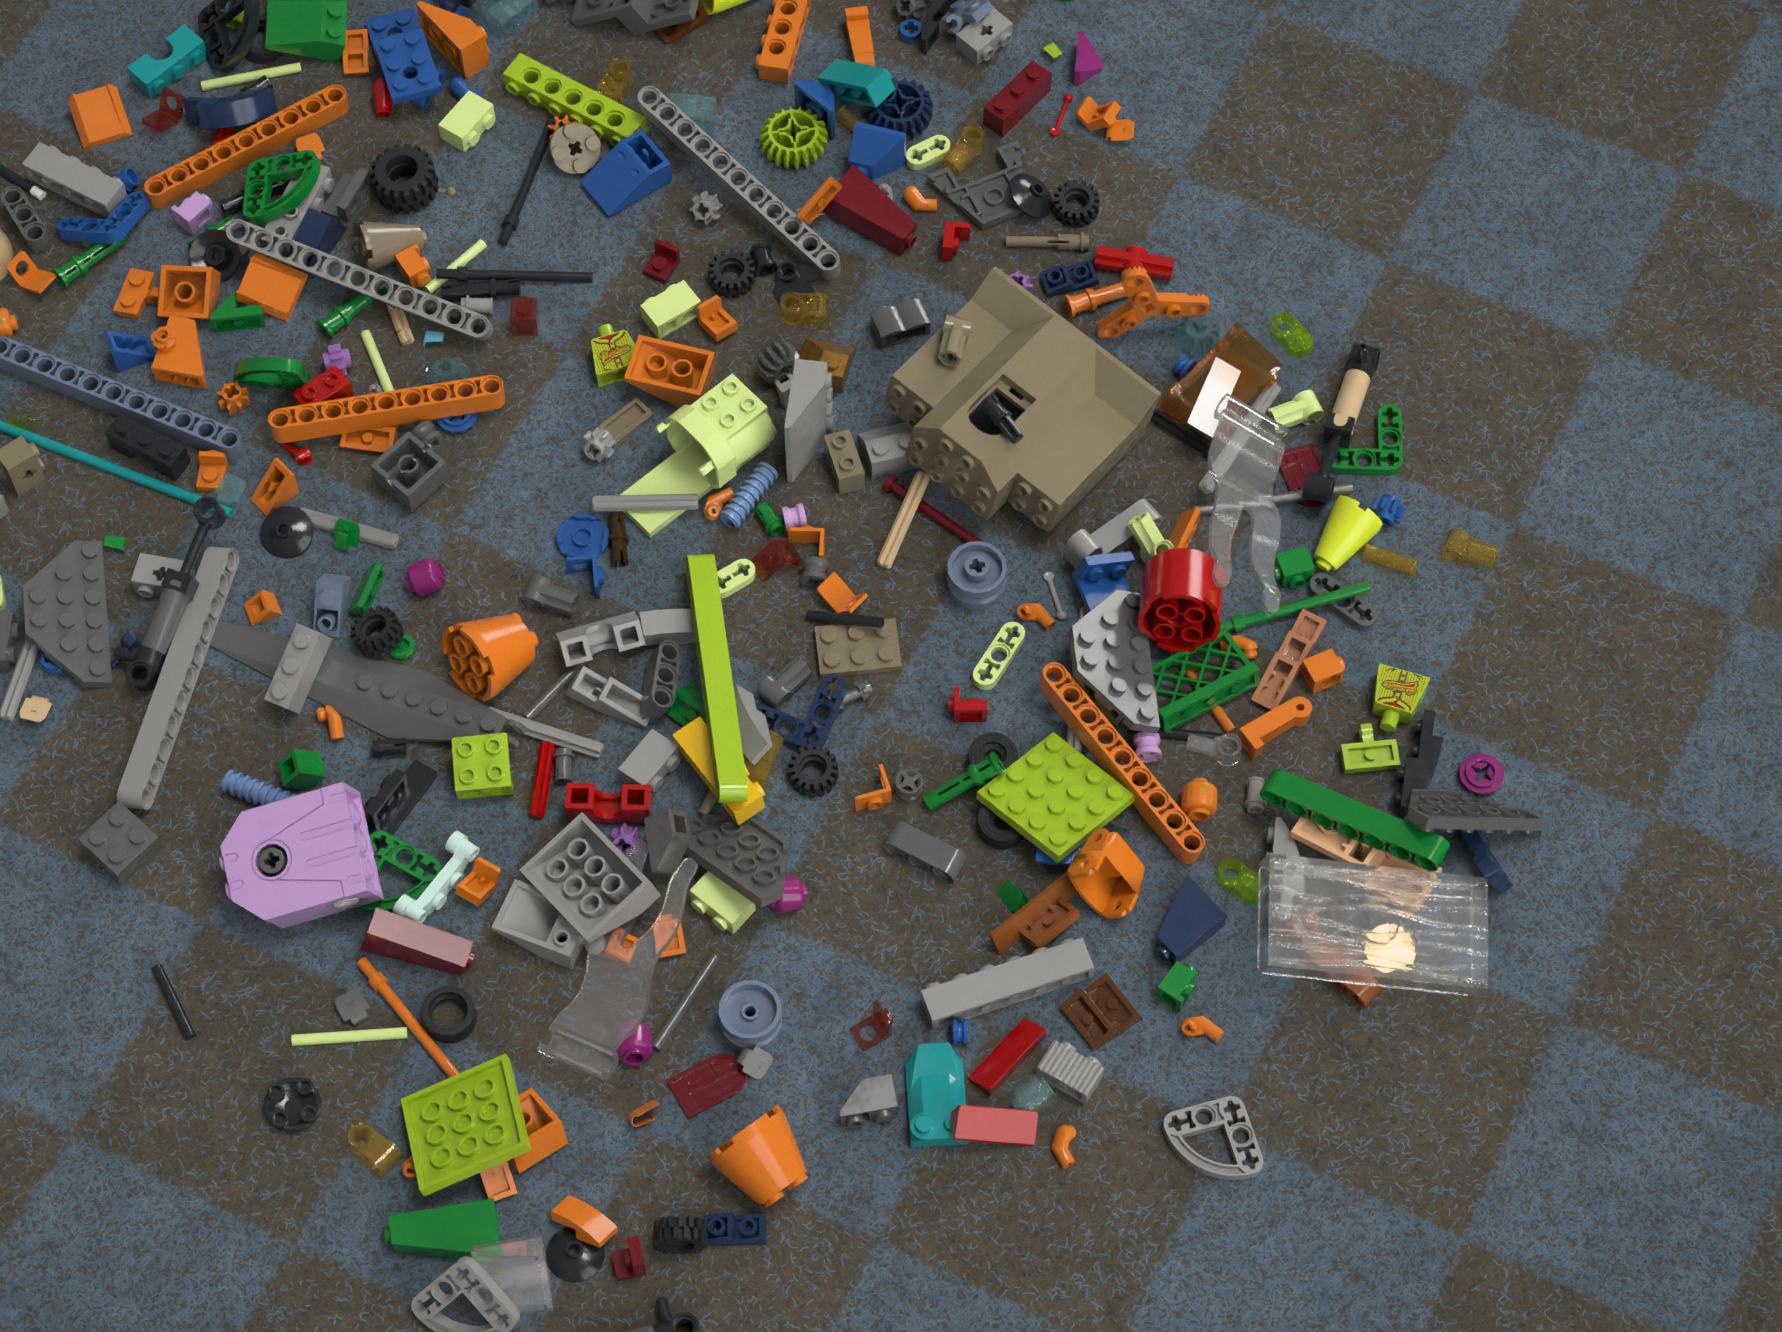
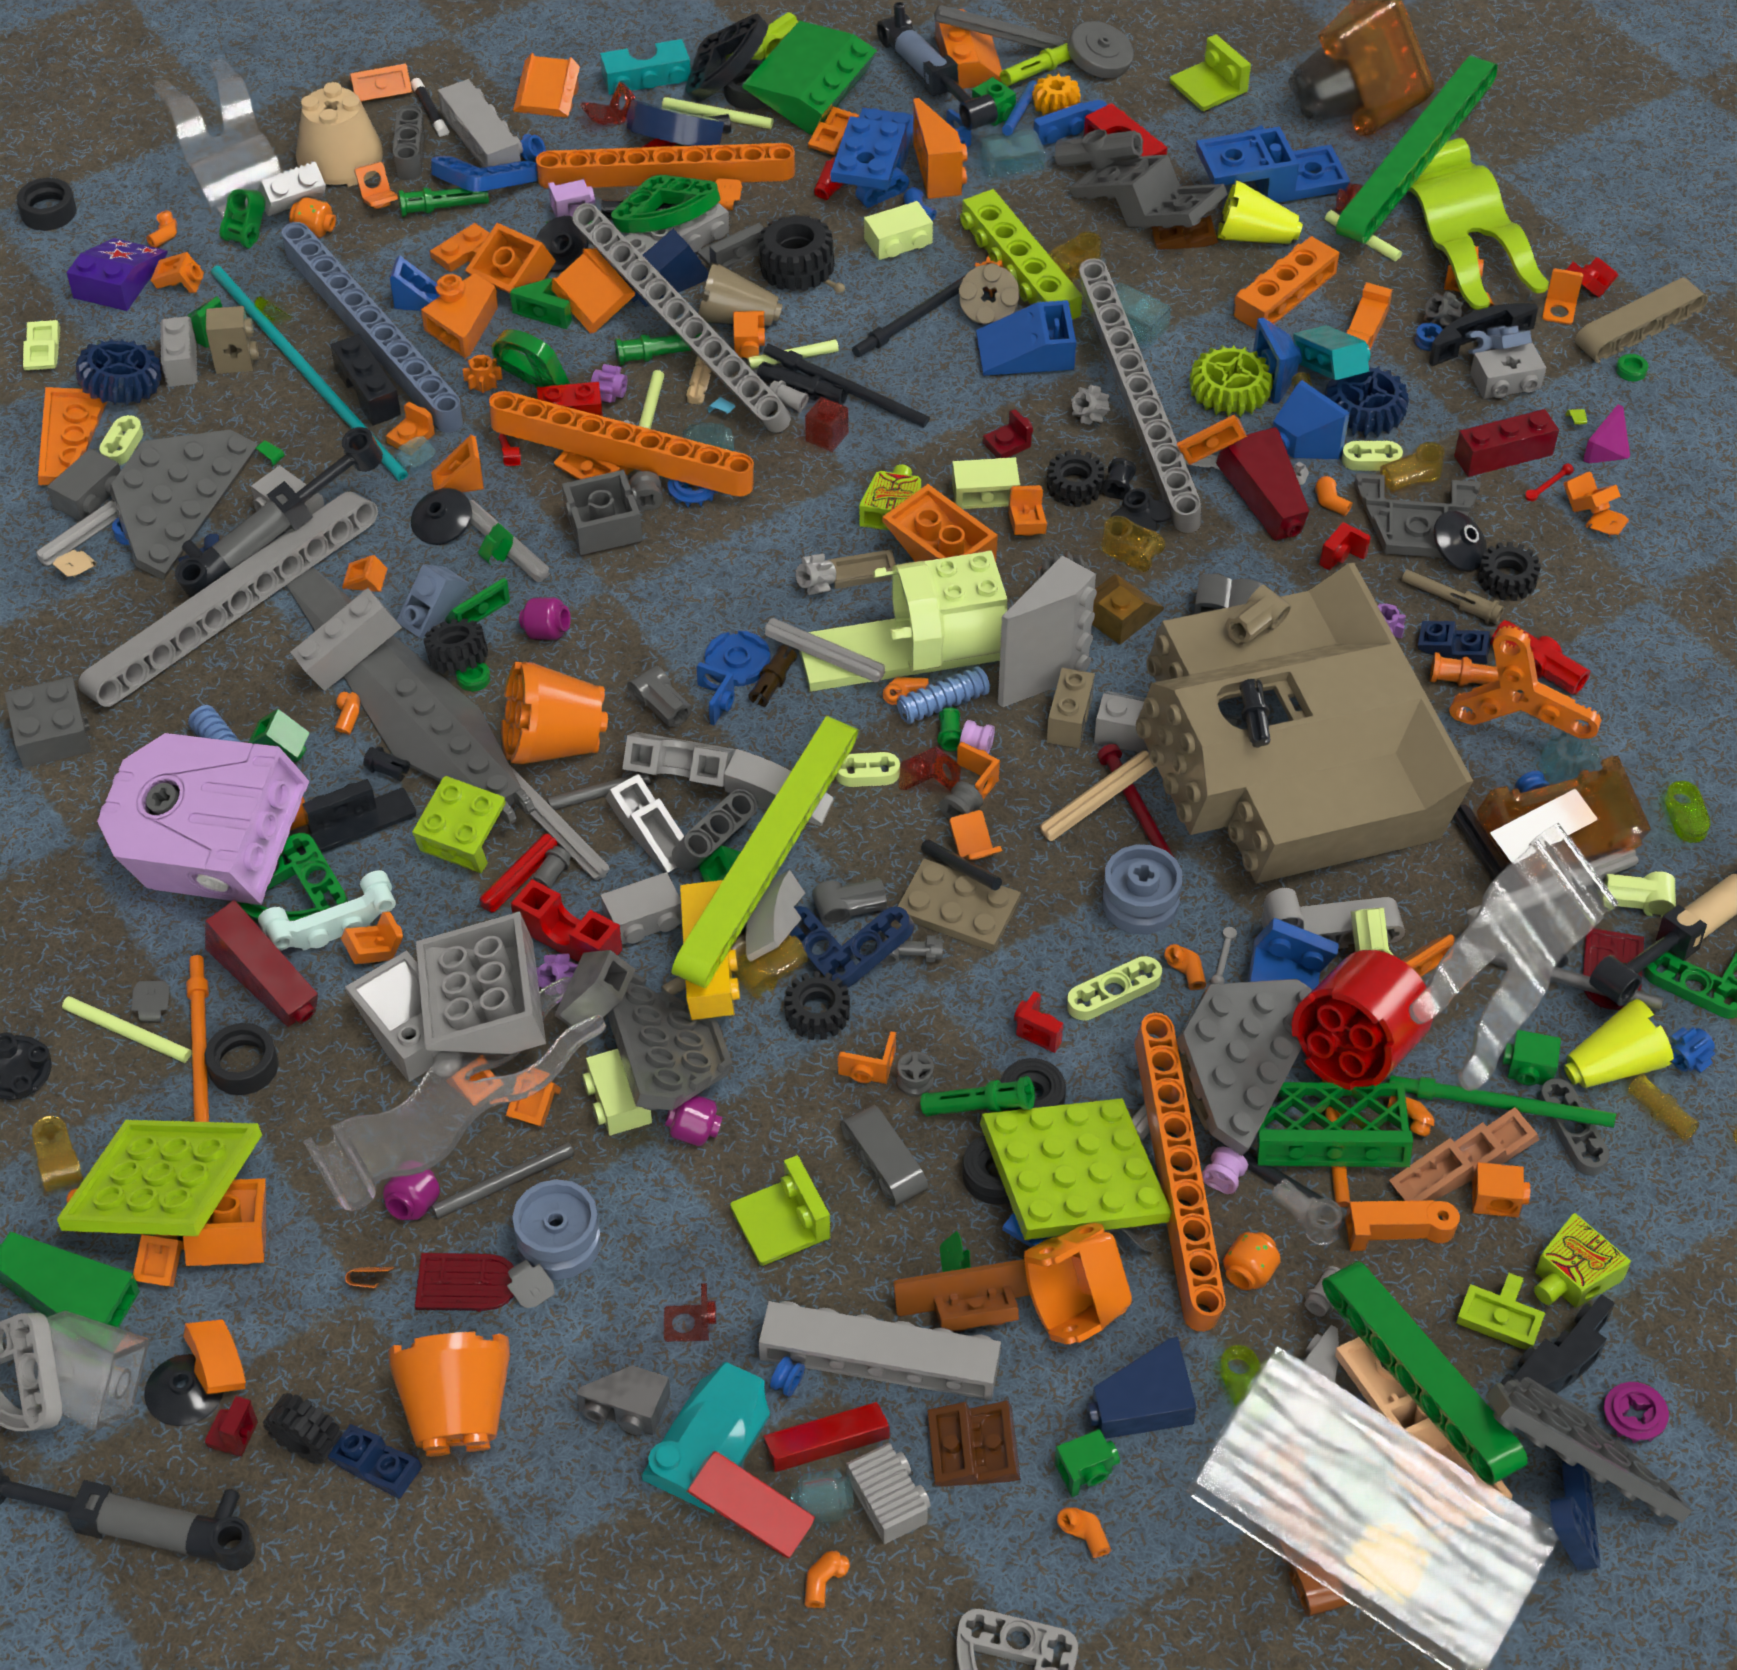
camera: 30 degrees right, 10 degrees down
none -> lime bracket [731,1155,830,1266]

